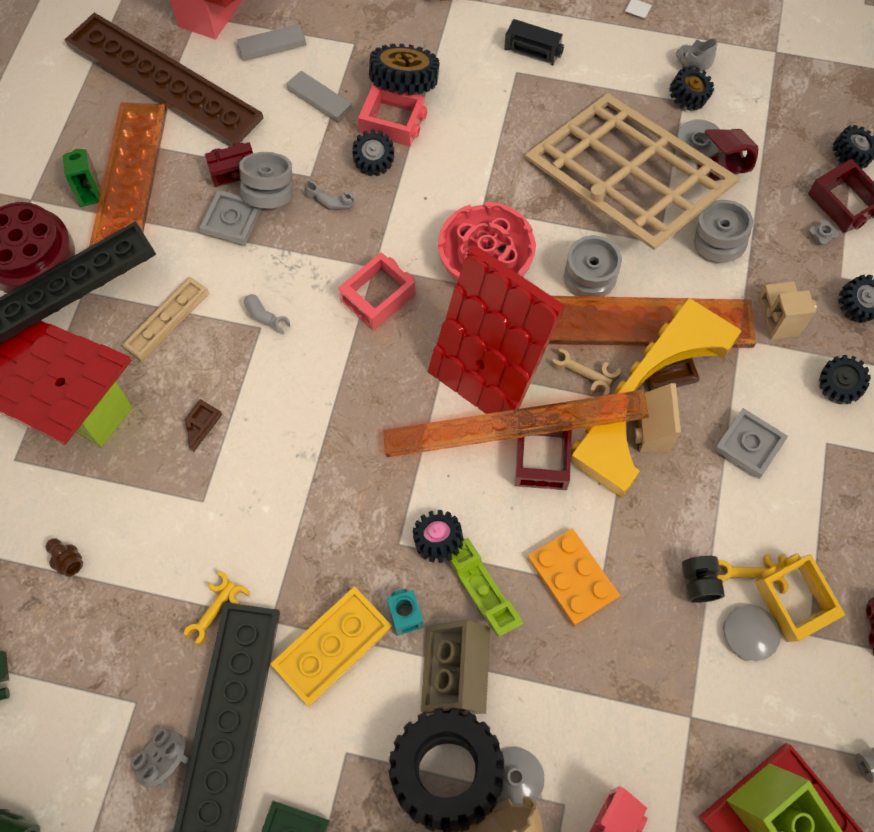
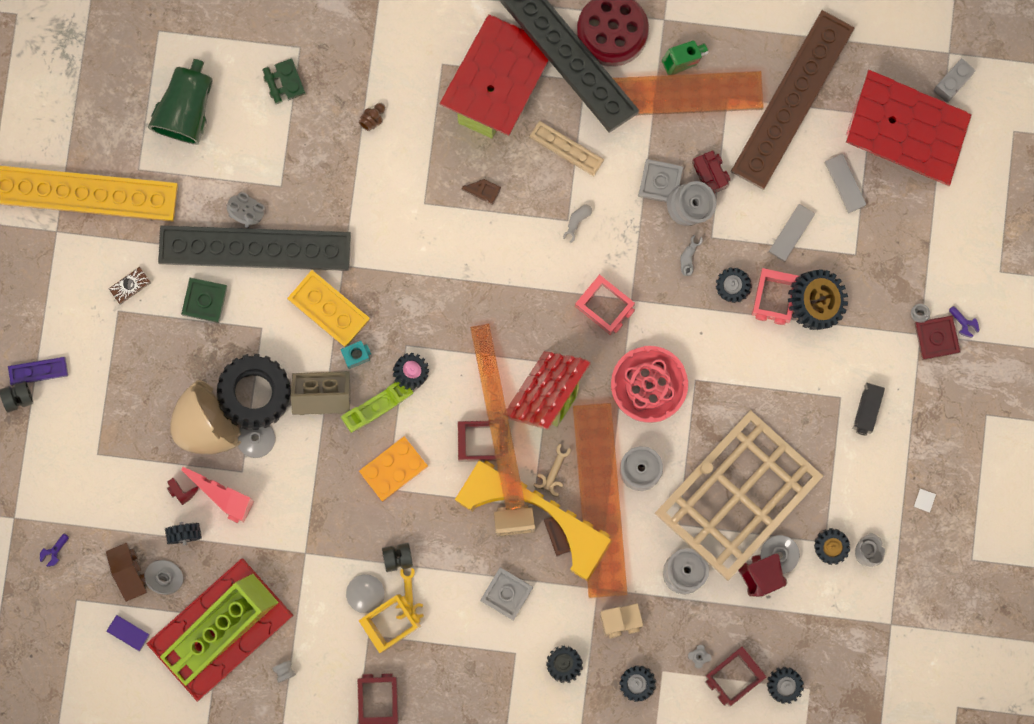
camera: 85 degrees right, 15 degrees up
yellow bar [184,571,250,646] -> none

